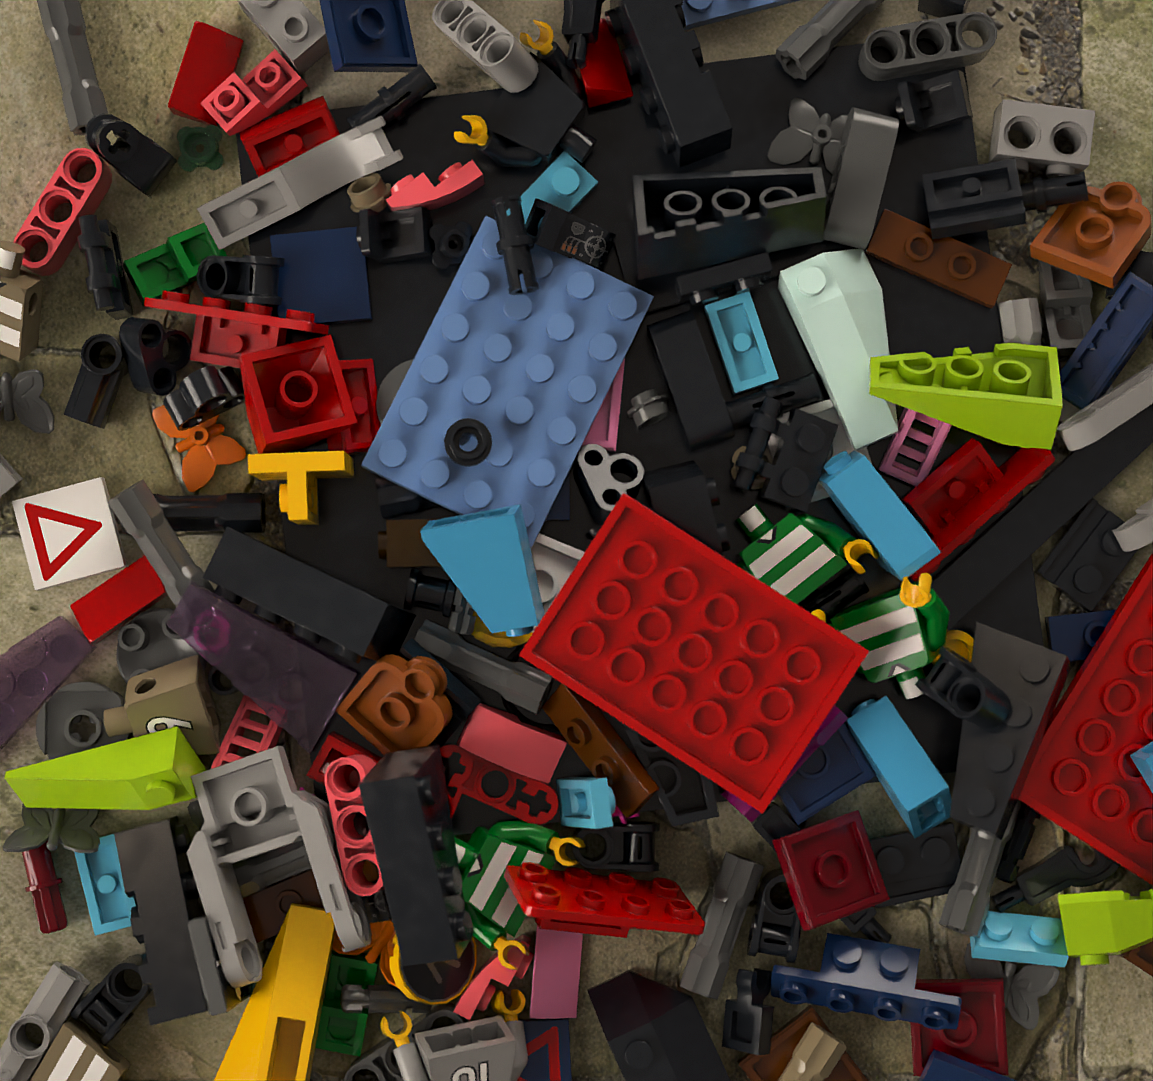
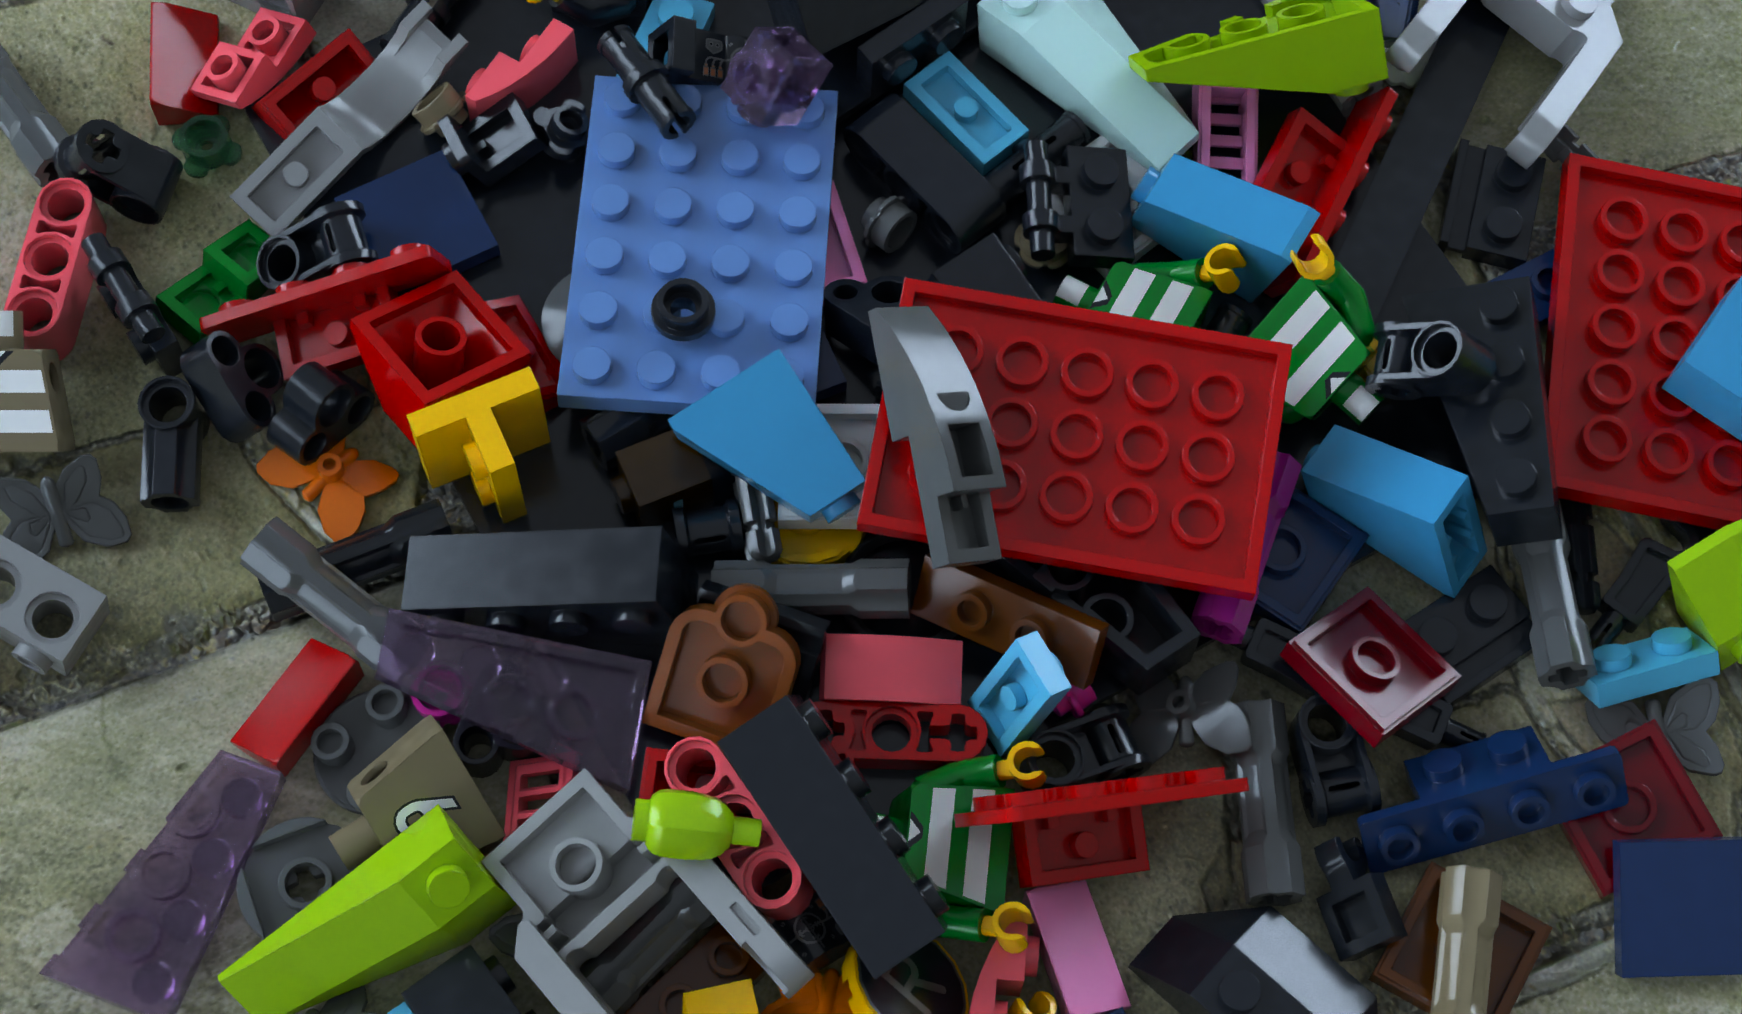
camera: 25 degrees left, 20 degrees down
white tile [12,477,128,591] -> none
none -> lime plant [631,789,762,860]
none -> clear purple brick [720,27,833,128]
none -> dark grey slope [868,306,1007,569]
none -> dark grey piece [1129,661,1253,765]

